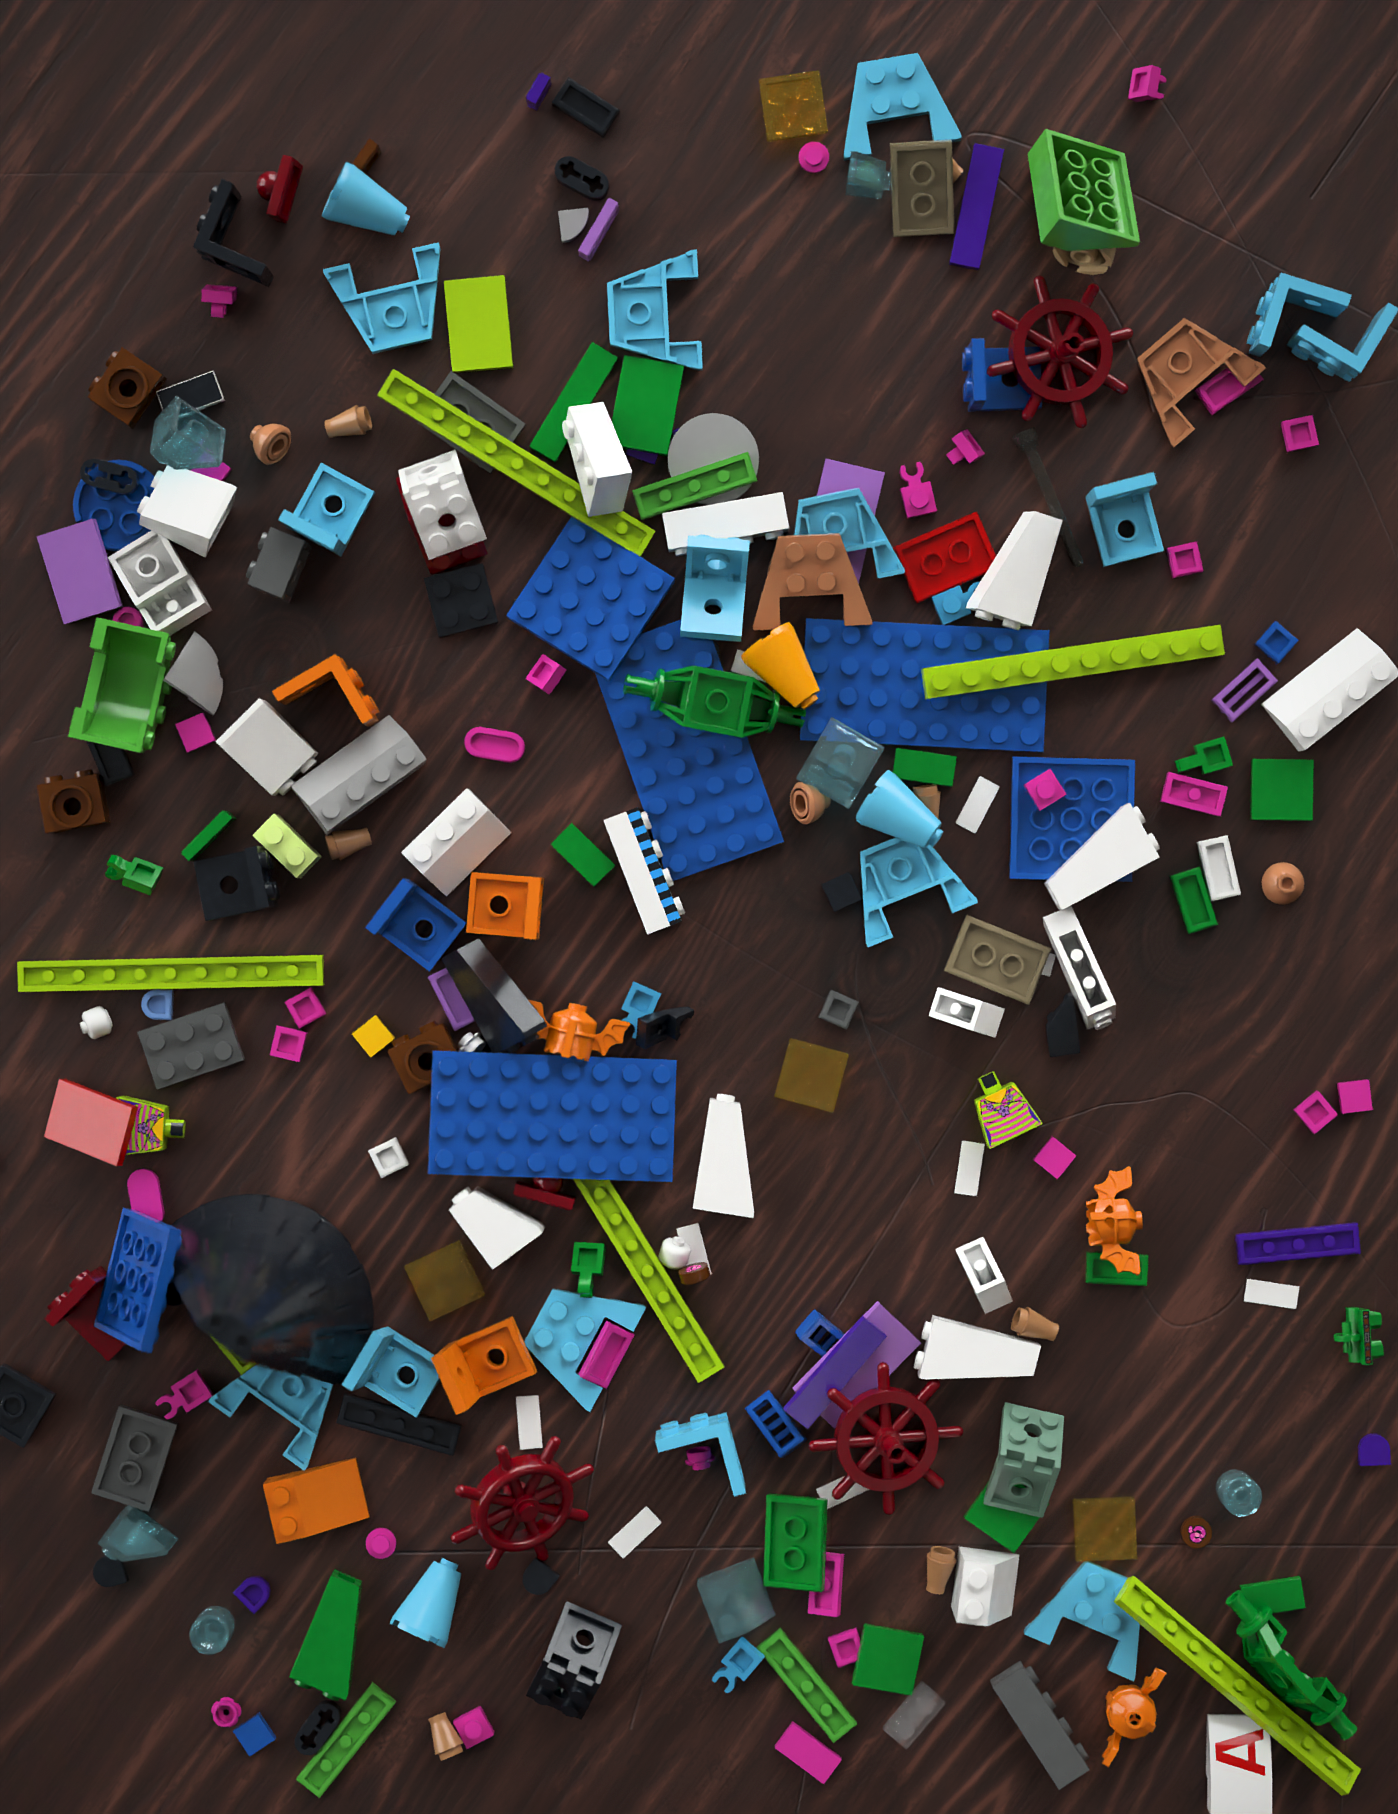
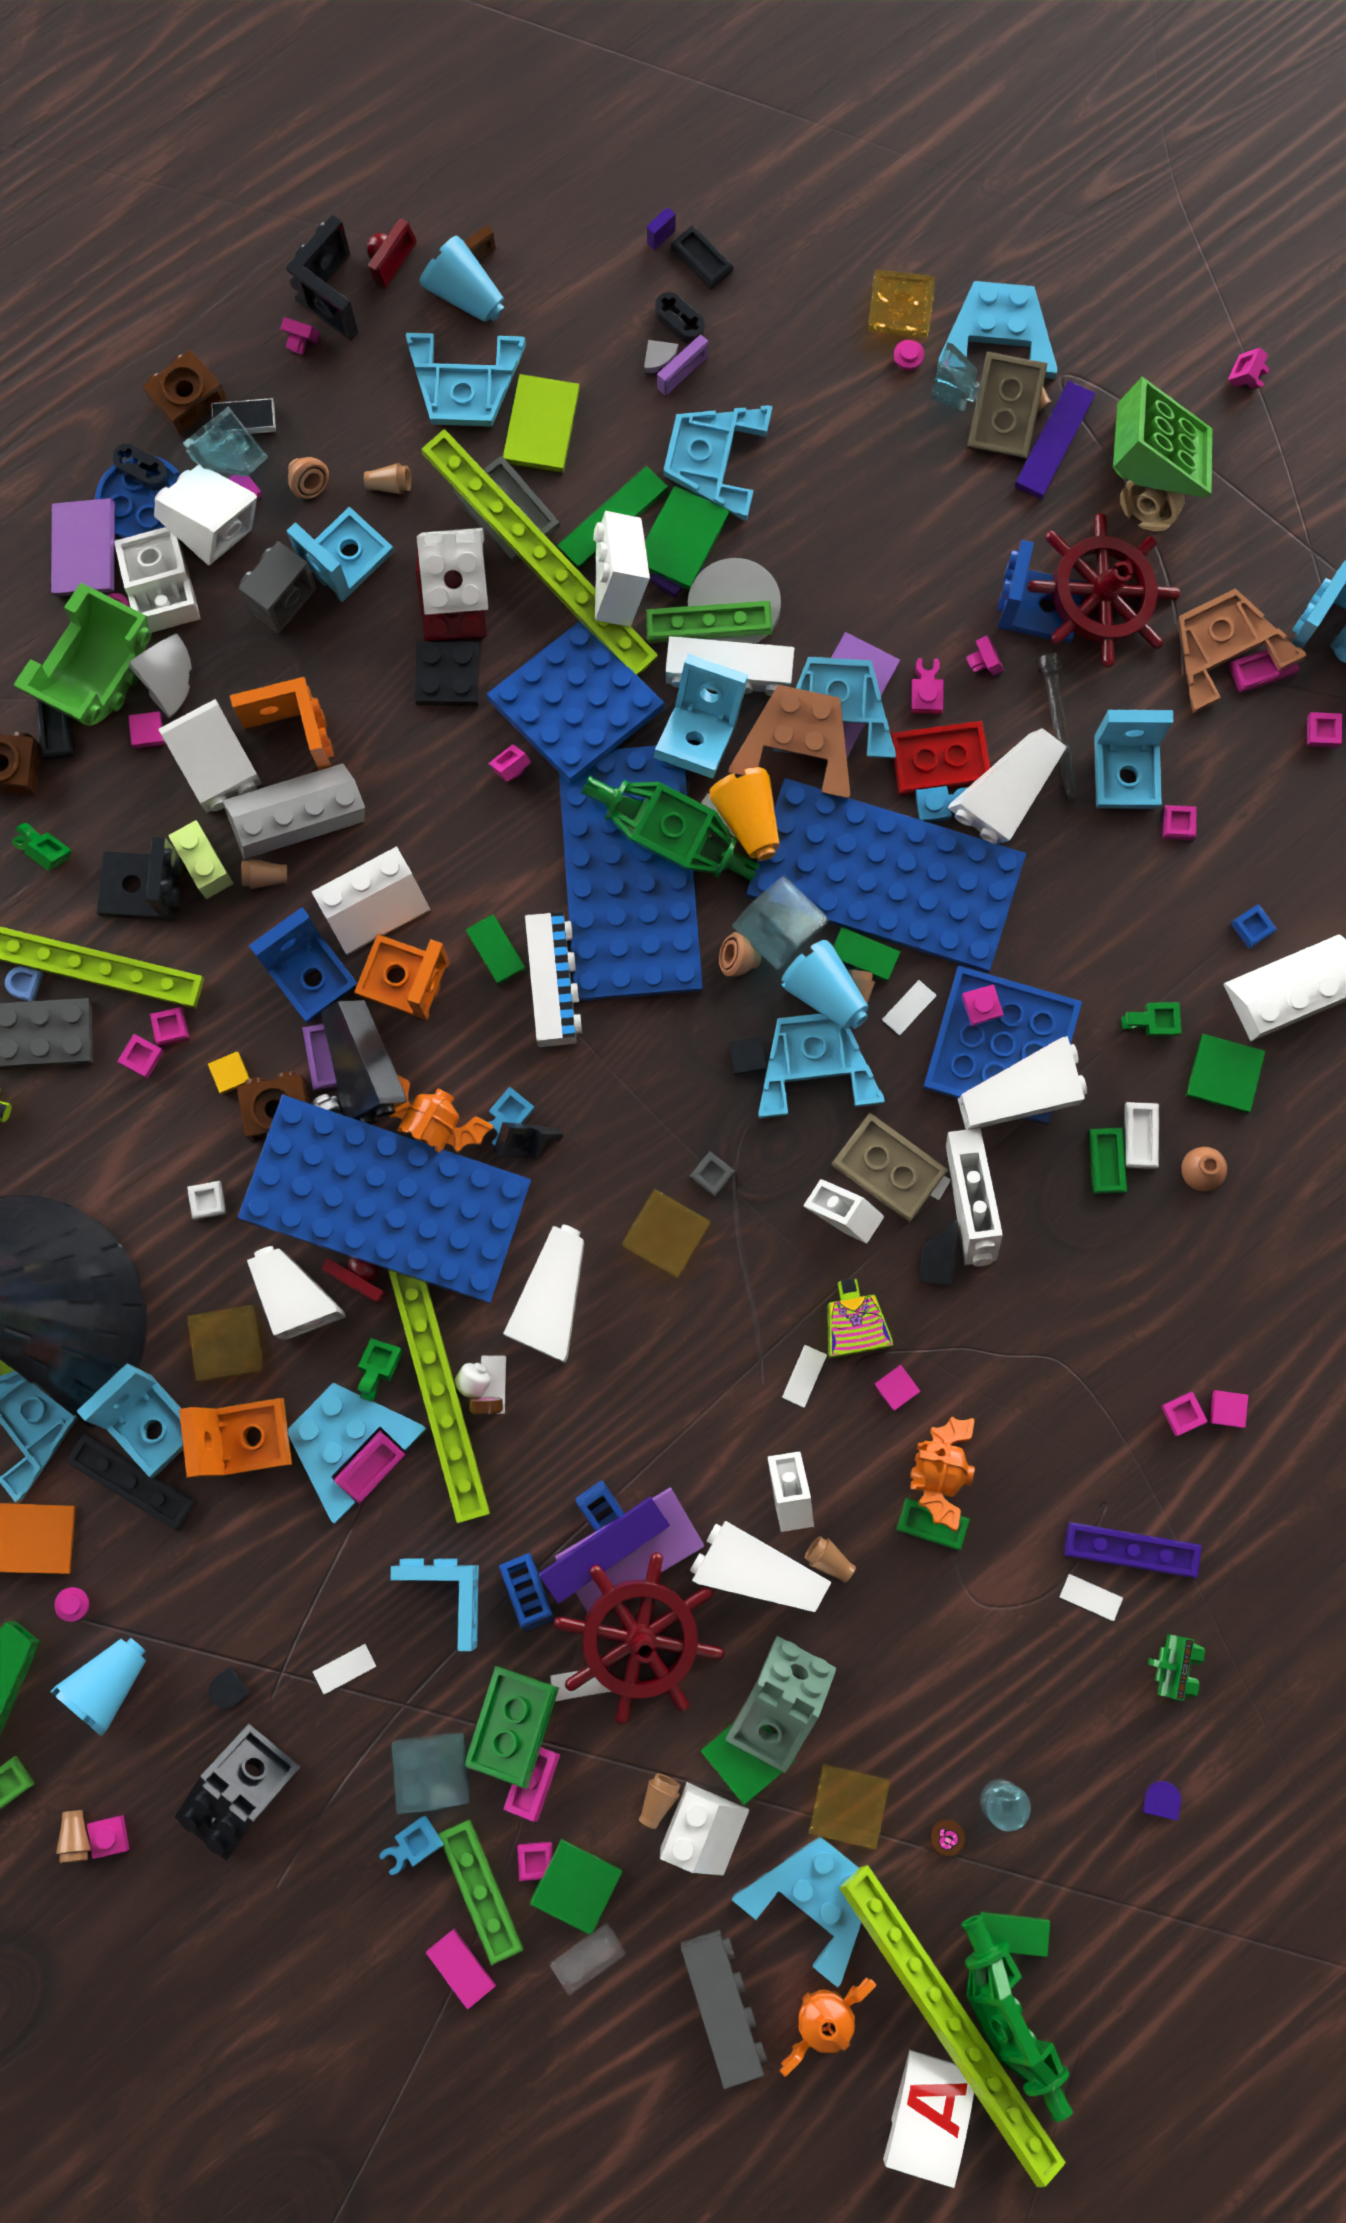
camera: 15 degrees right, 10 degrees down
green tile [181,810,236,861] -> none
dark red piece [451,1436,594,1570] -> none
dark pink tile [464,727,525,763] -> none
white sticker [516,1395,543,1450] -> none
dark pink plate [685,1446,715,1470] -> none
lime plate [921,625,1225,699] -> none
dark pink plate [1160,772,1228,817] -> none
medium lavender tile [1211,658,1278,722] -> none

